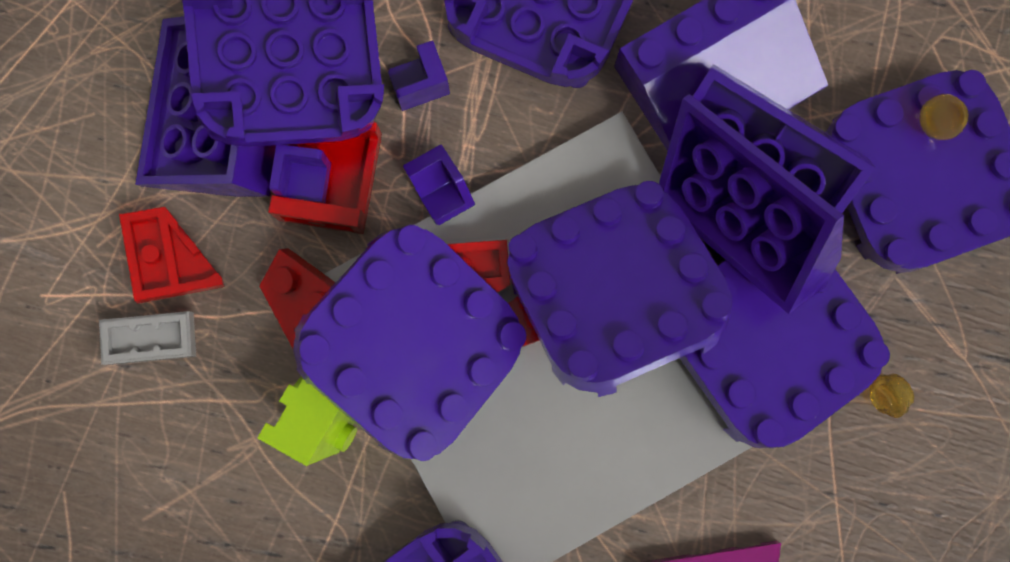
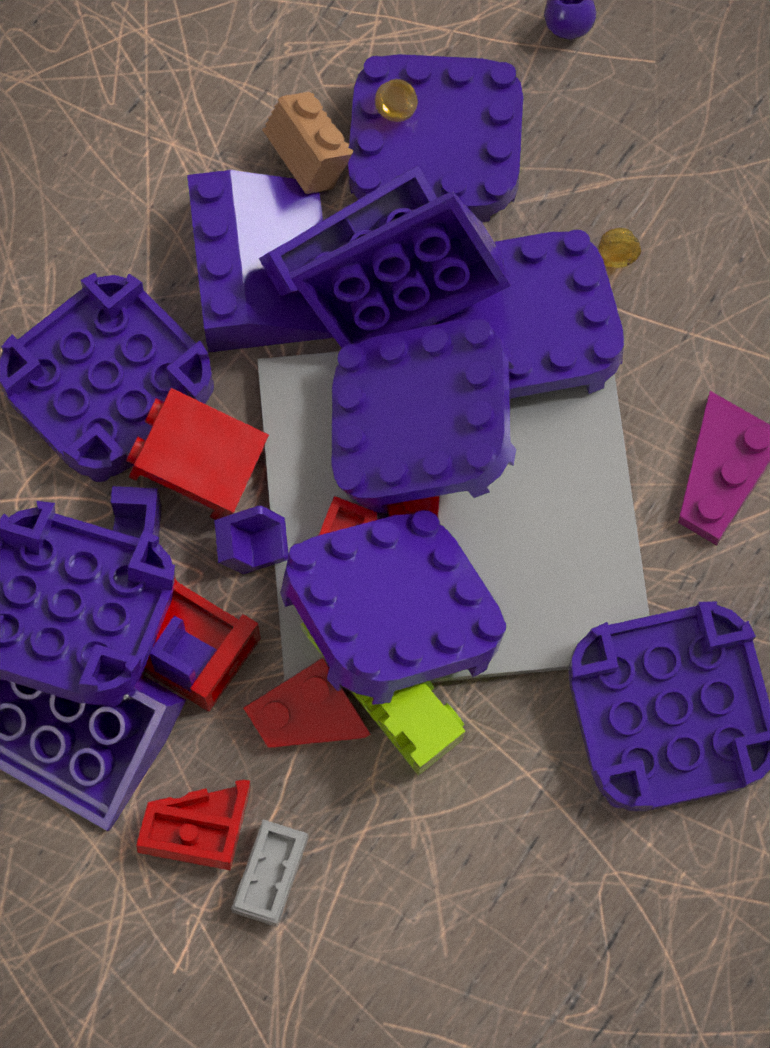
camera: 65 degrees left, 15 degrees down
none -> red panel [126,388,269,520]
none -> medium nougat brick [262,92,353,194]

